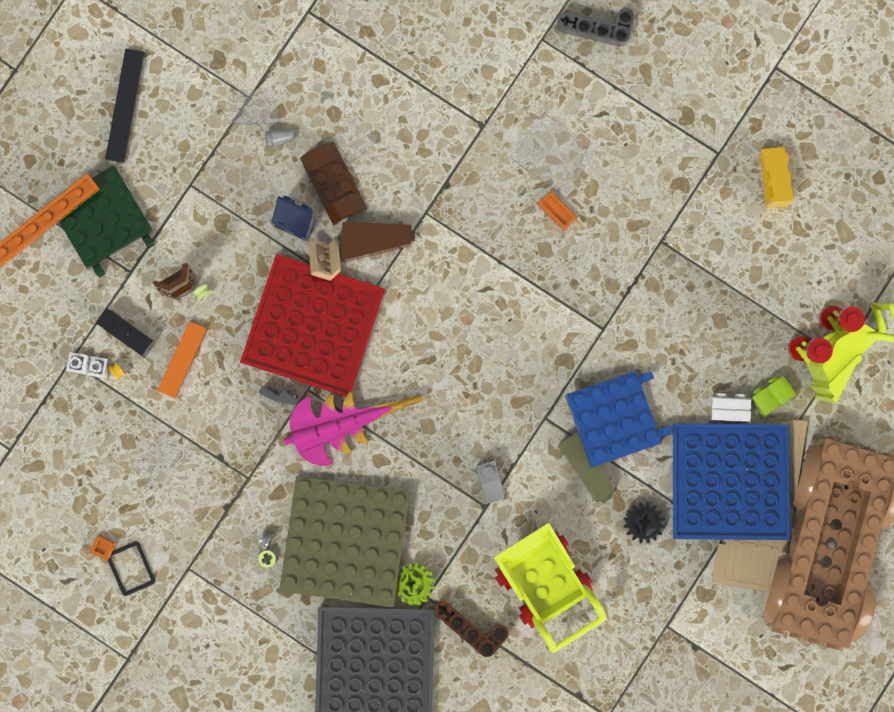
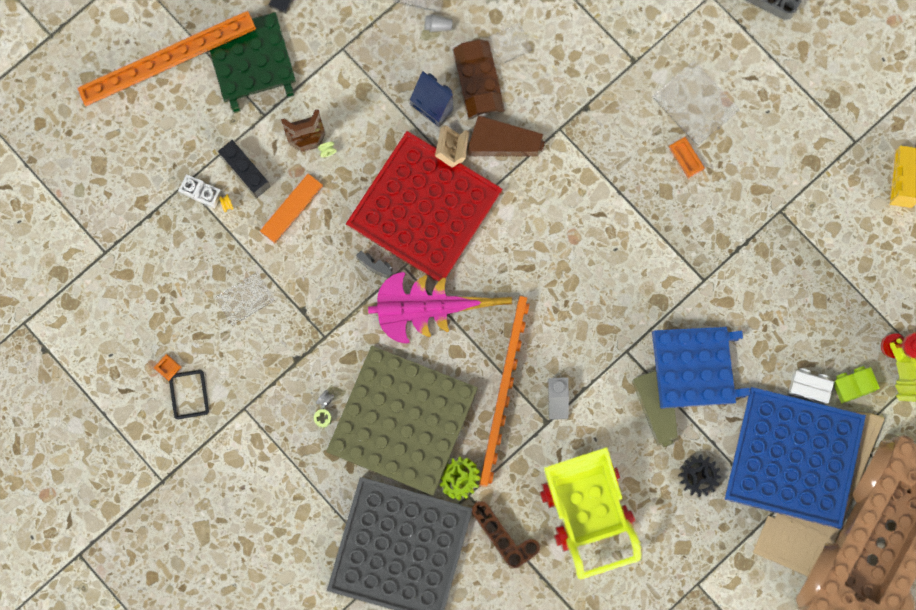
camera: 20 degrees right, 5 degrees down
none -> orange plate [479,296,530,487]

